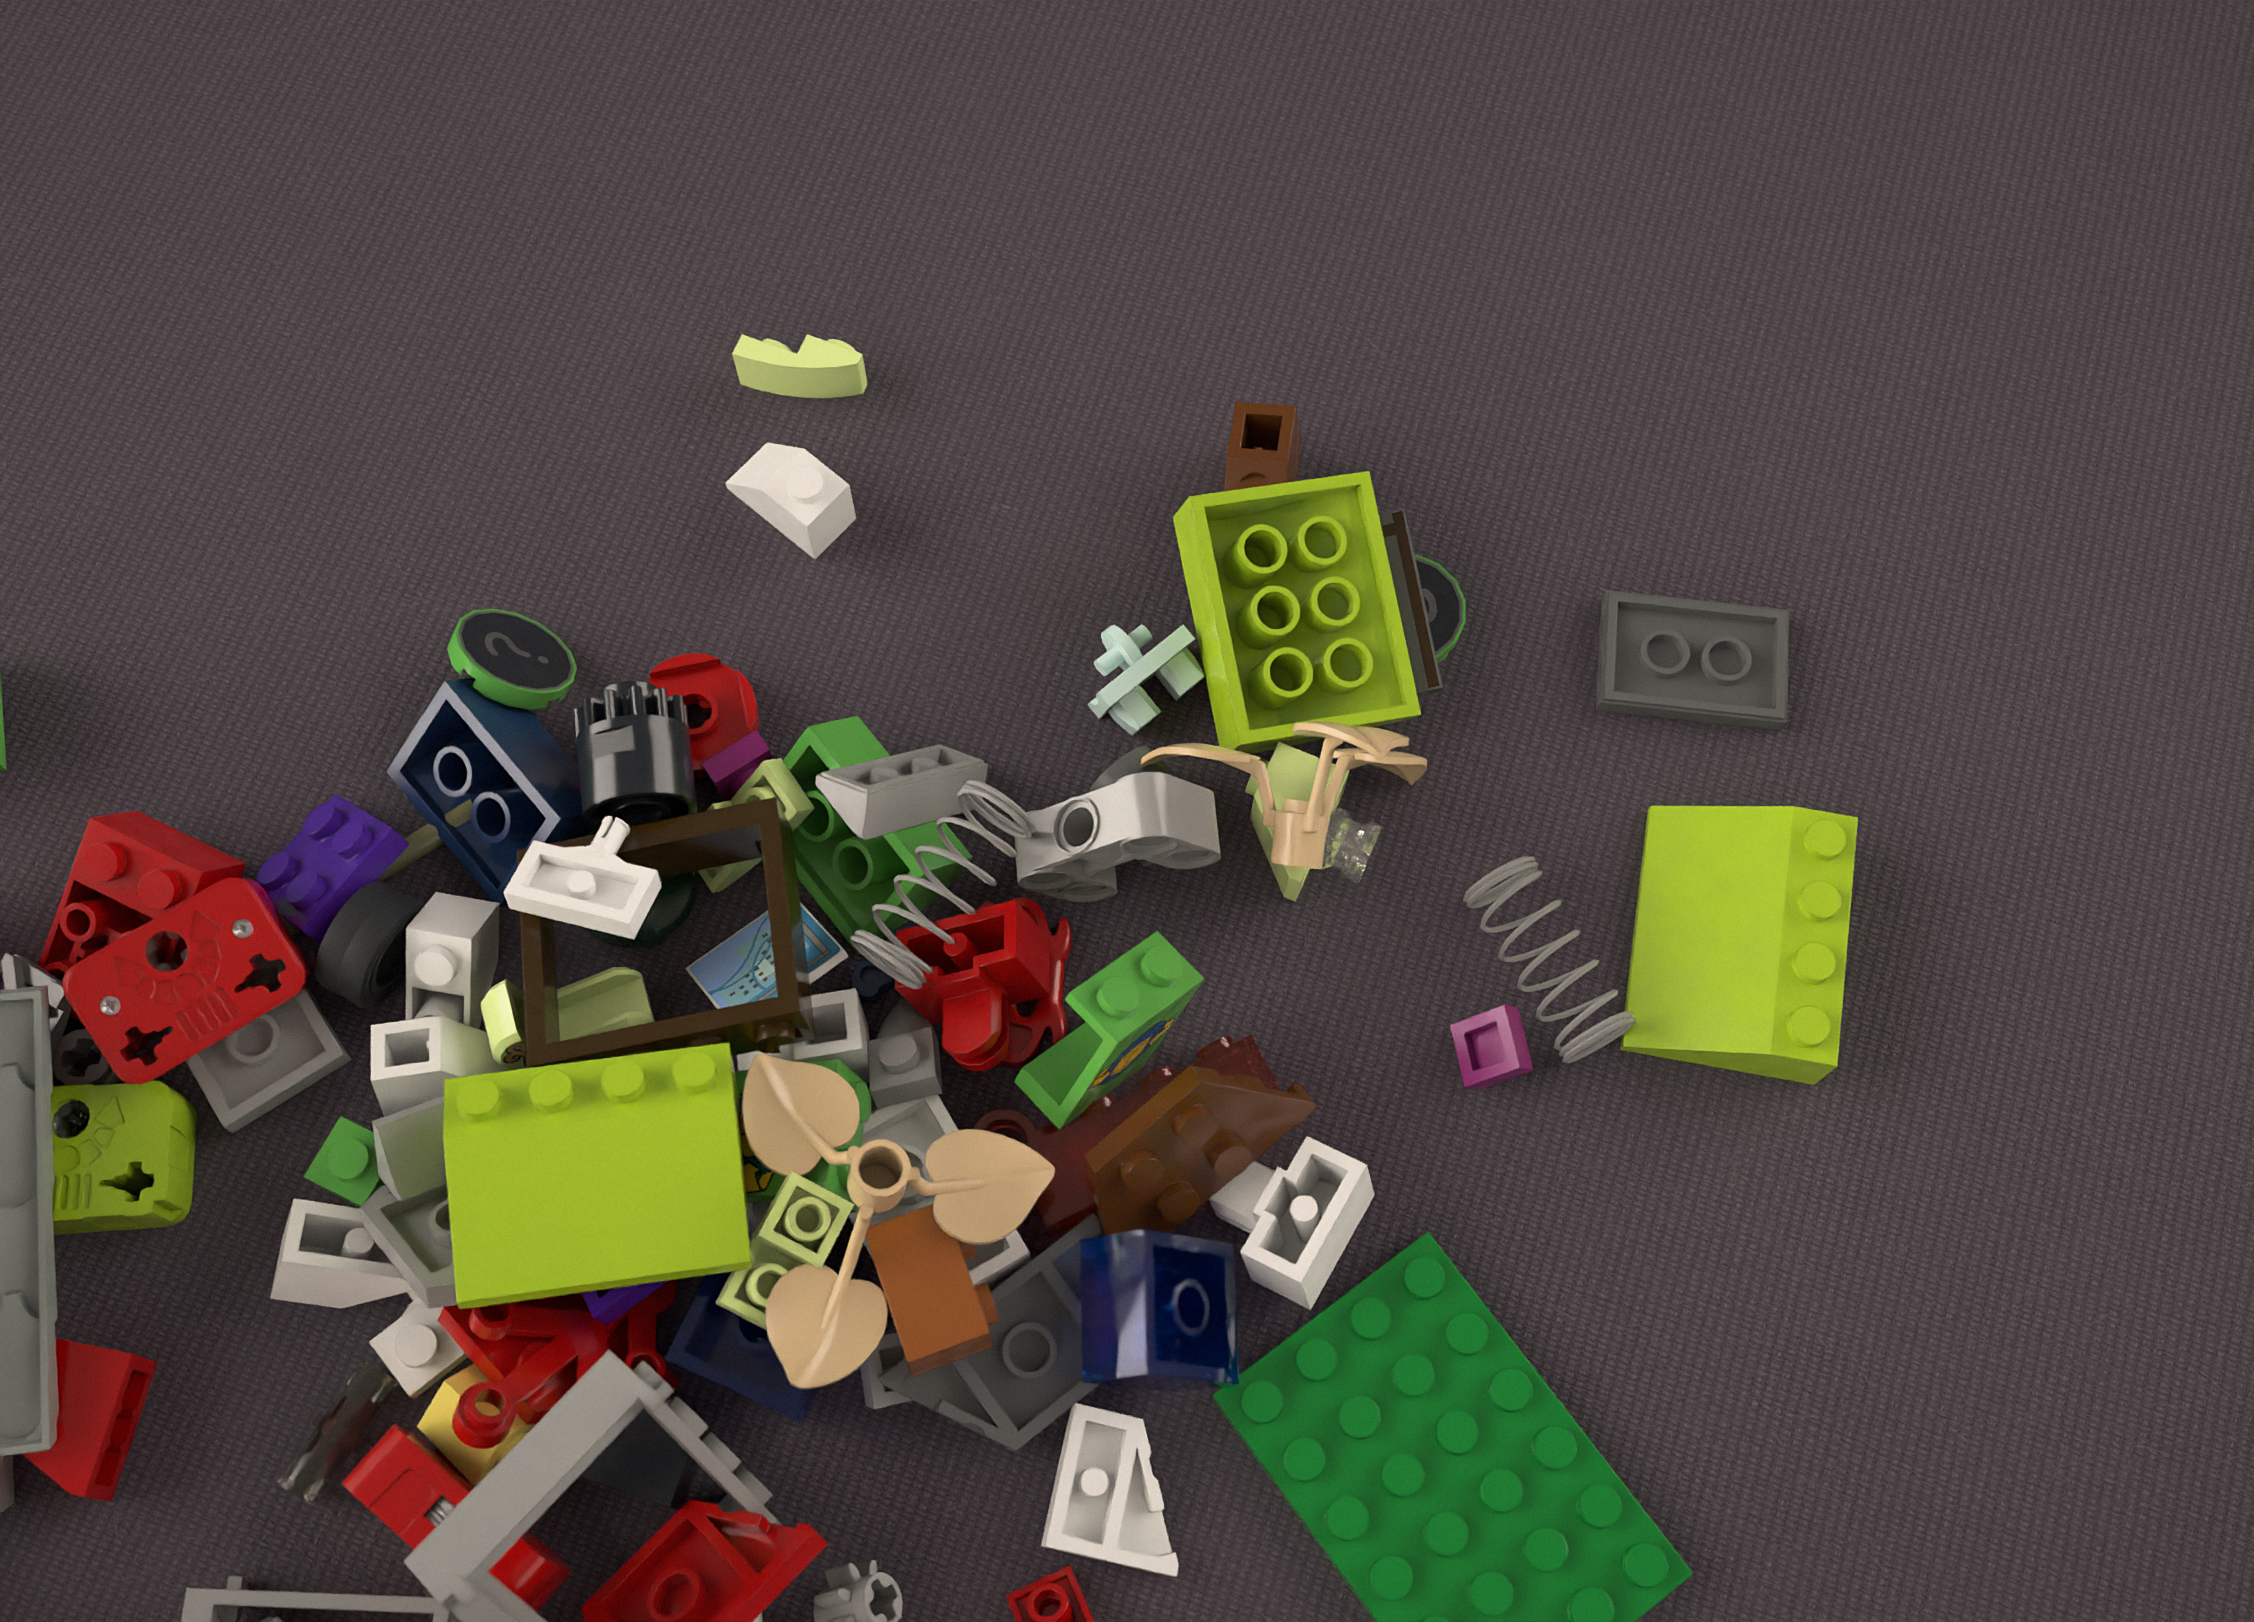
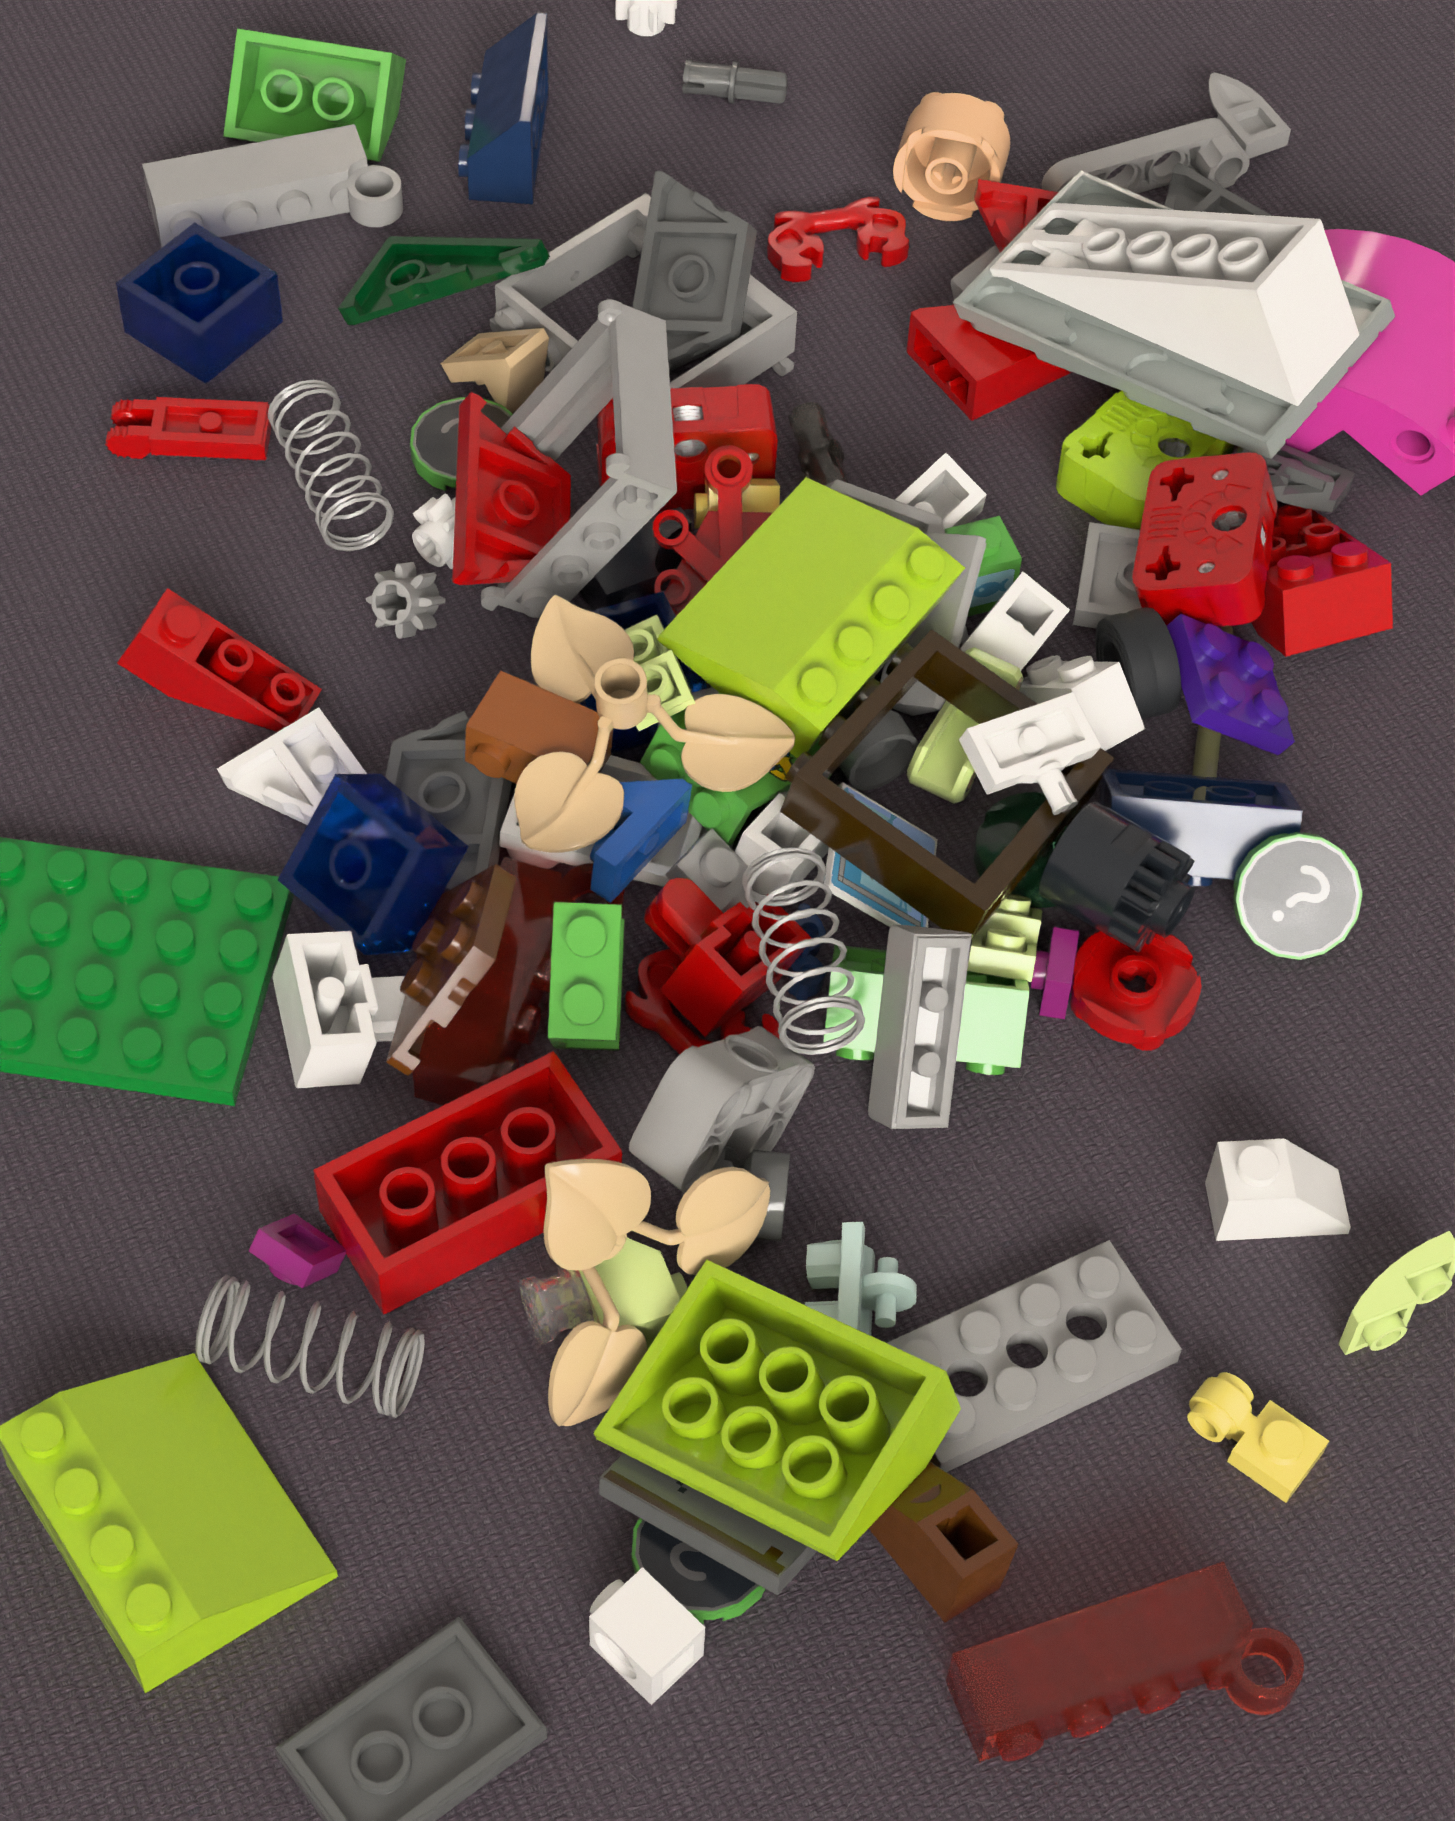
camera: 135 degrees right, 15 degrees down
none -> red brick [313,1051,622,1315]
none -> white brick [589,1567,705,1705]
none -> blue slope [590,779,692,903]
none -> light grey plate [887,1240,1182,1472]
none -> clear red hinge [946,1561,1304,1762]
none -> light yellow plate [1187,1372,1329,1503]

